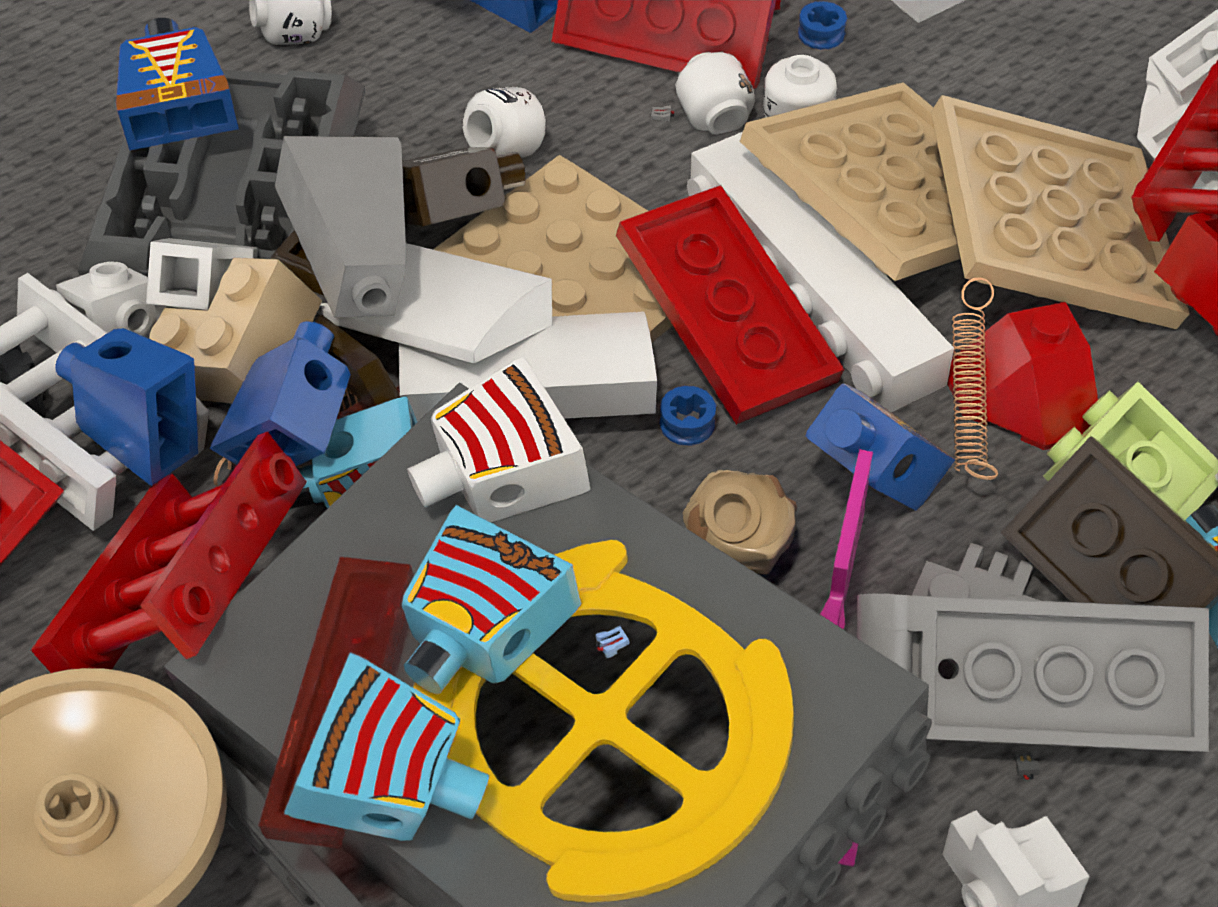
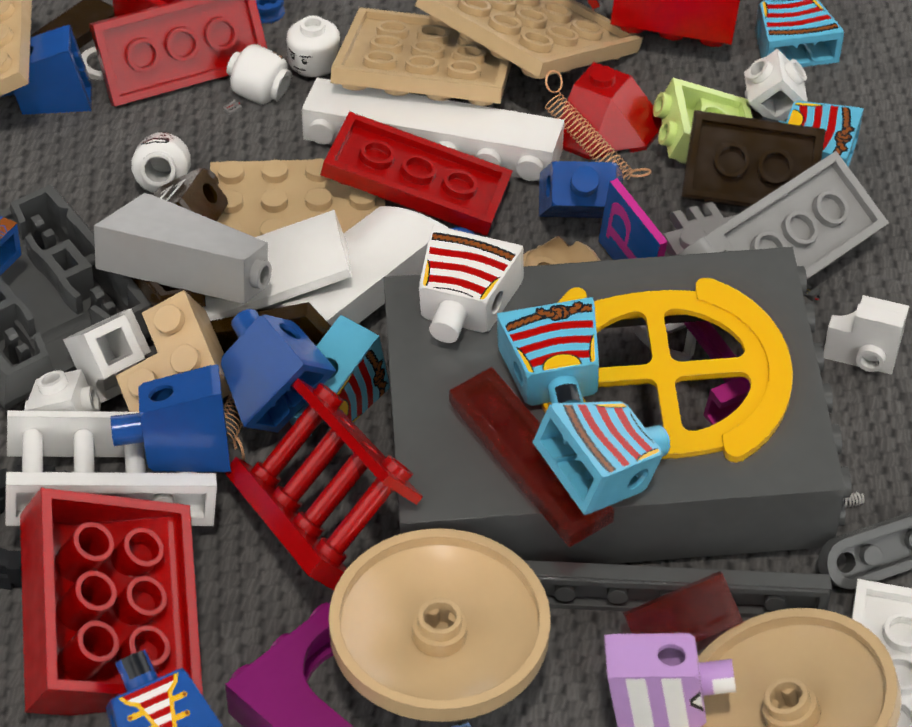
camera: 45 degrees left, 5 degrees down
light blue piece [595,626,629,659] -> none

